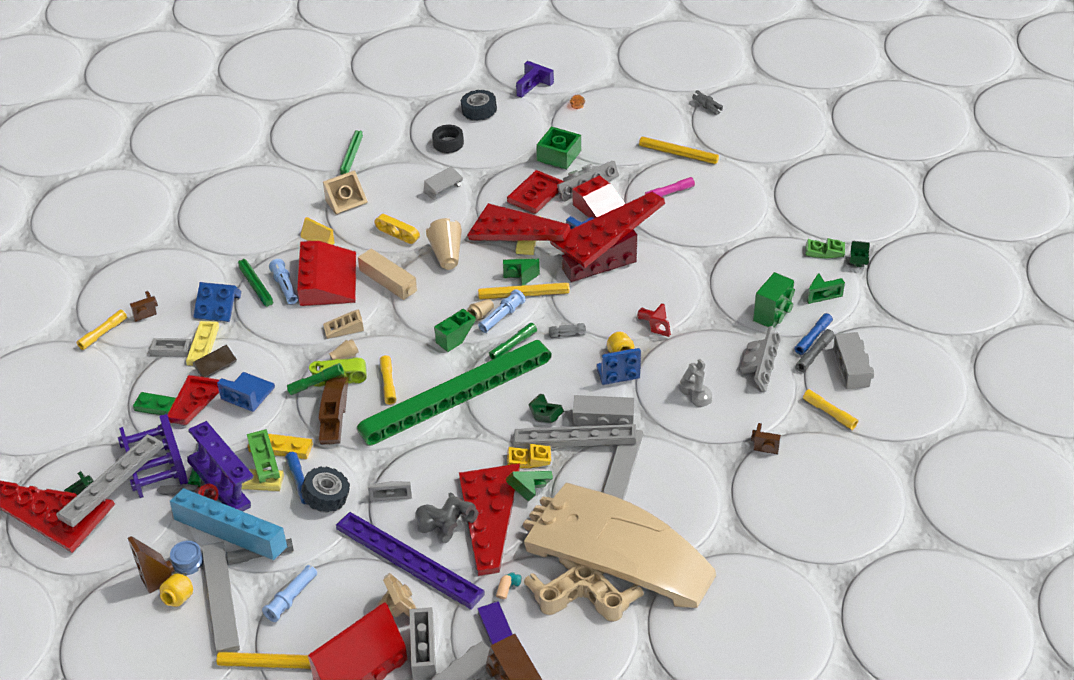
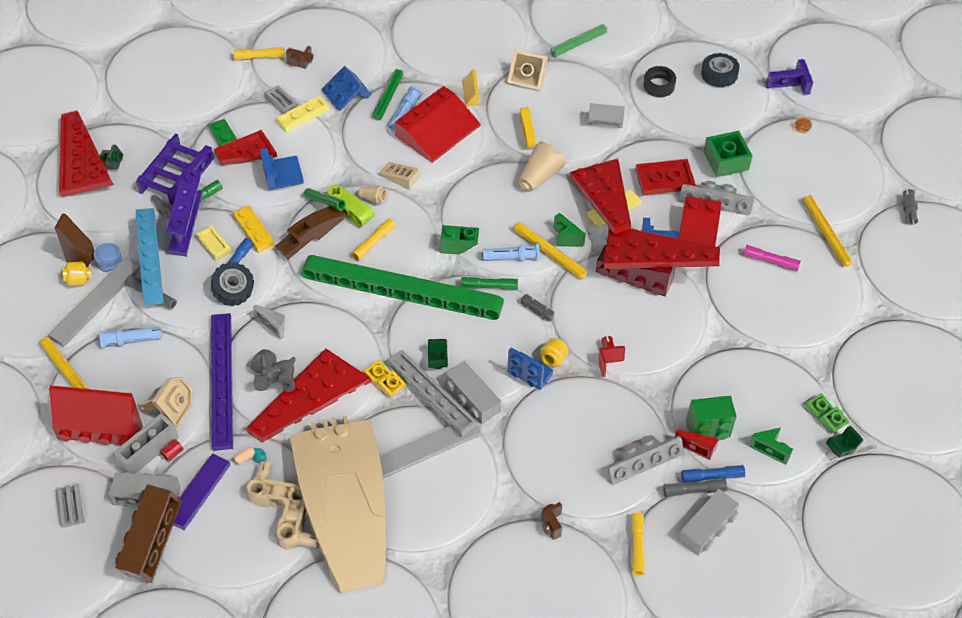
camera: 45 degrees right, 10 degrees up
light grey tile [56,434,164,527] -> none
dark brown tile [193,344,237,378] -> none
red cone [195,484,219,501] -> none
bright green plate [246,429,280,483] -> none
tan brick [358,248,417,300] -> none
tan cone [467,299,494,321] -> none
green slope [506,471,553,501] -> none
light grey piece [680,359,712,407] -> none
none -> red hinge [160,439,184,462]
none -> red slope [675,429,719,460]

